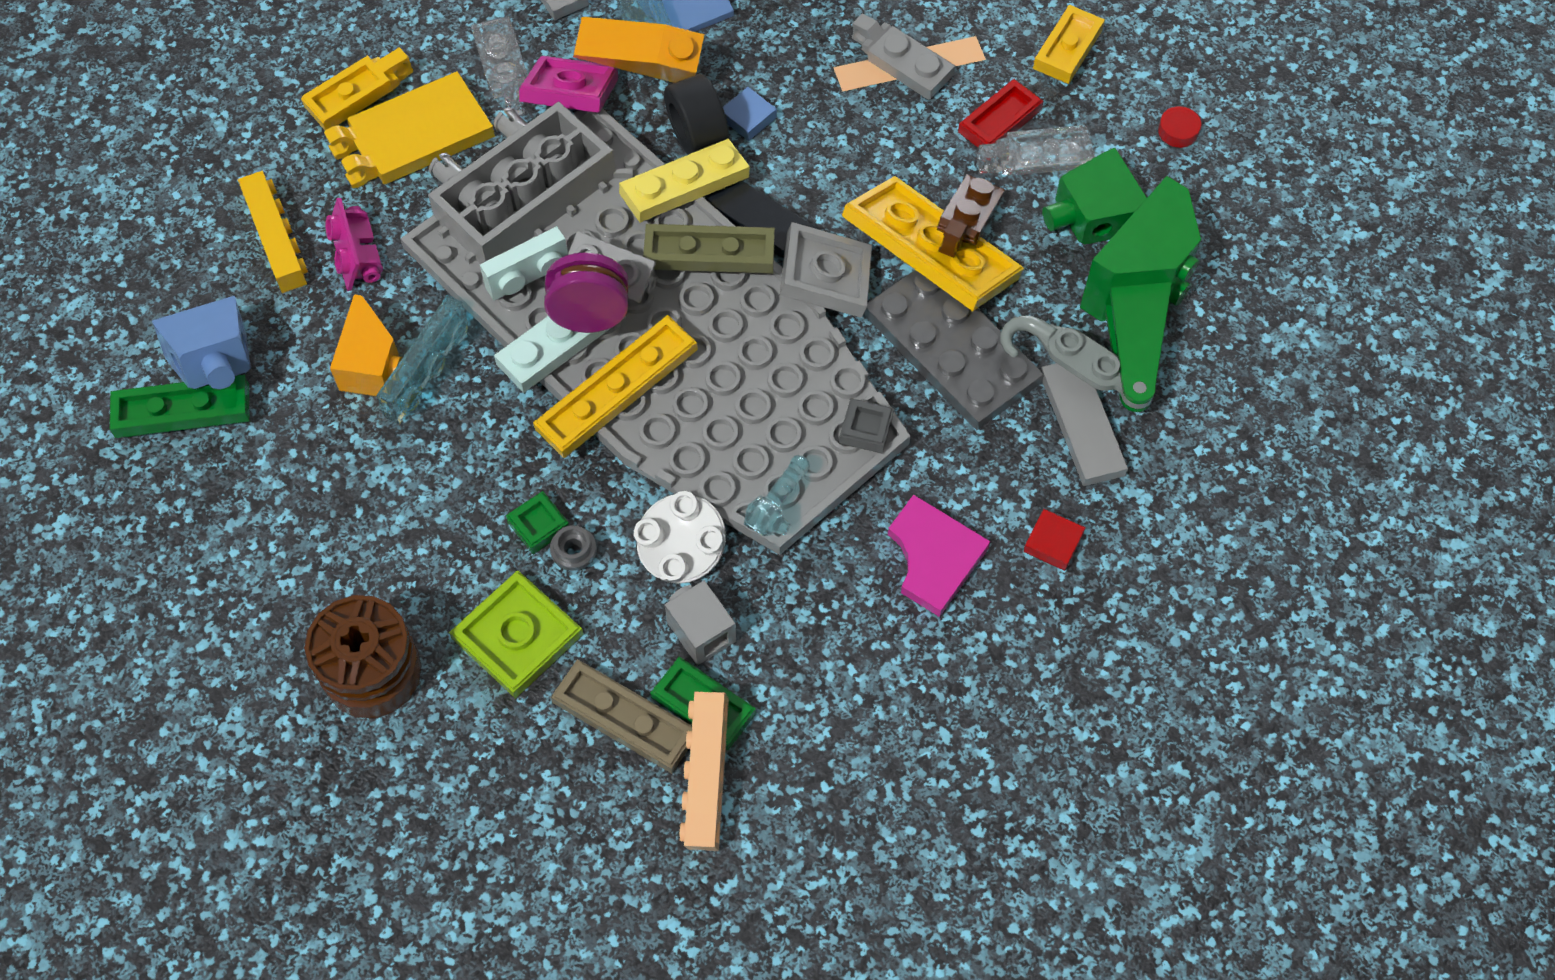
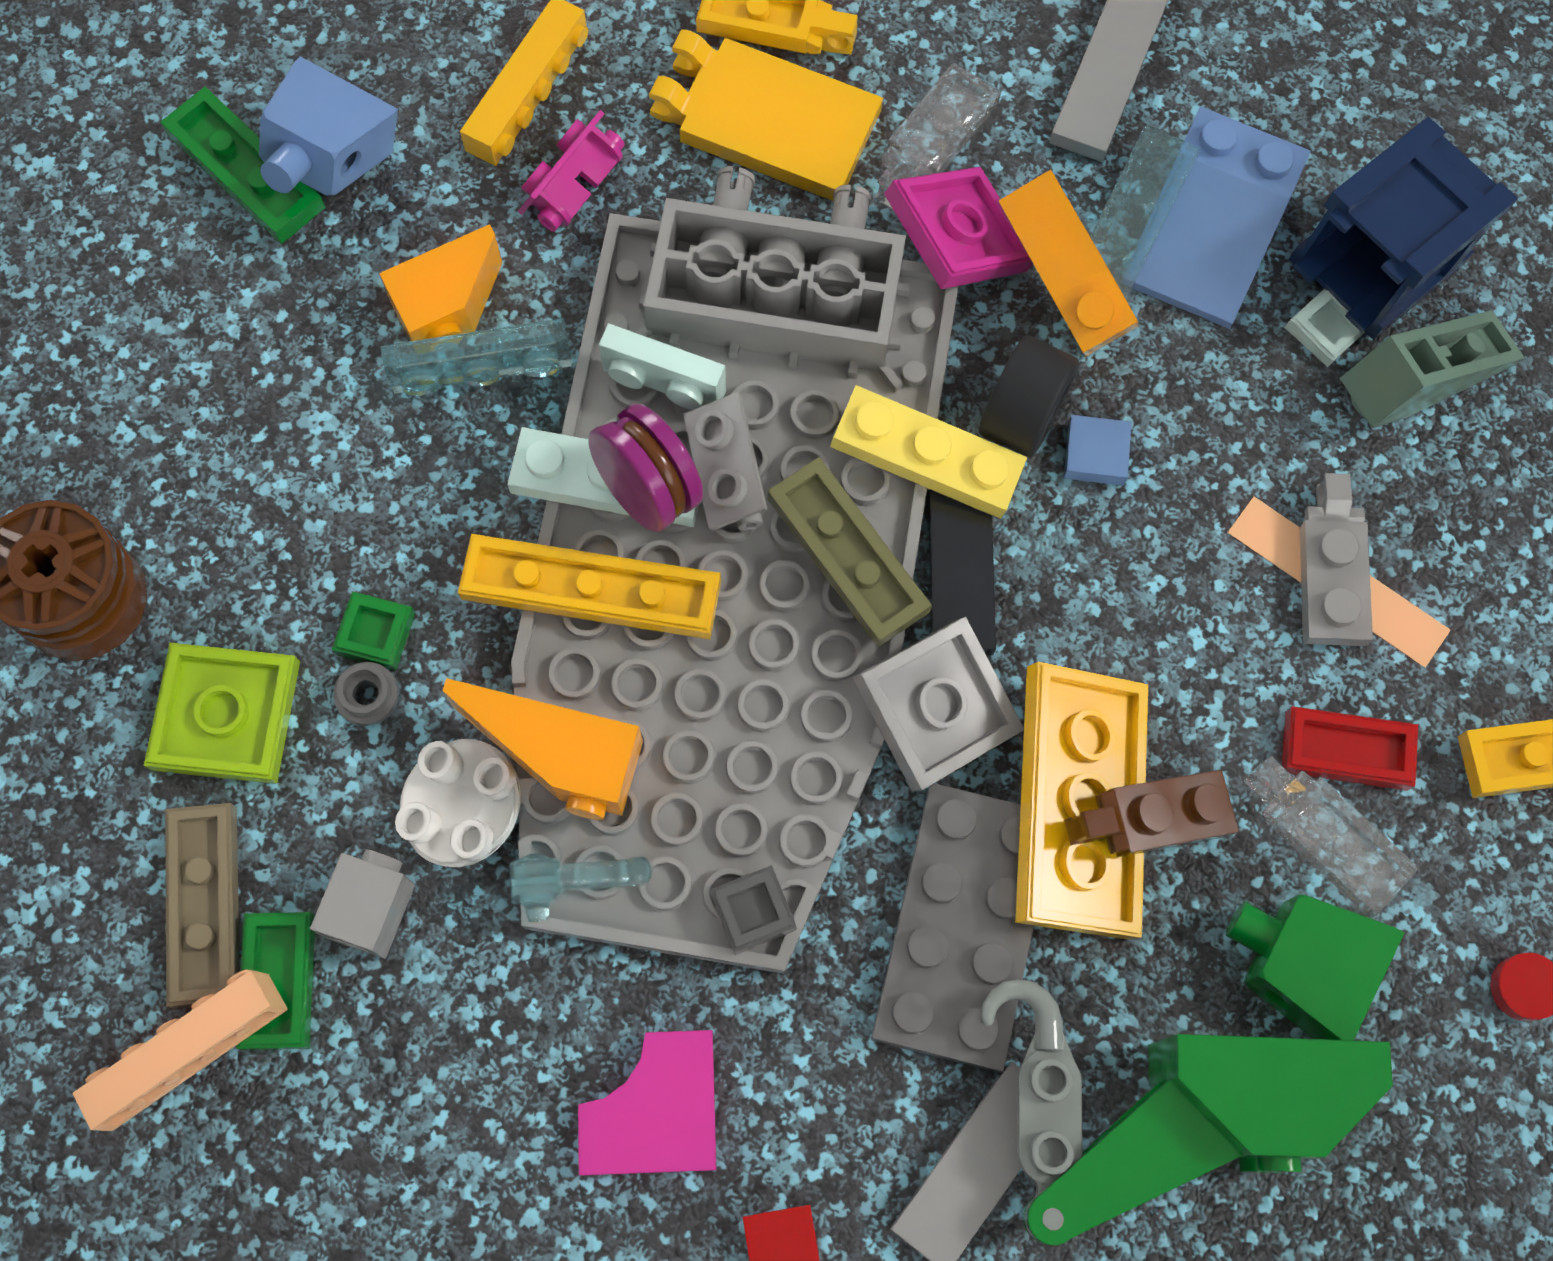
camera: 50 degrees right, 10 degrees up
none -> light orange slope [442,678,643,820]

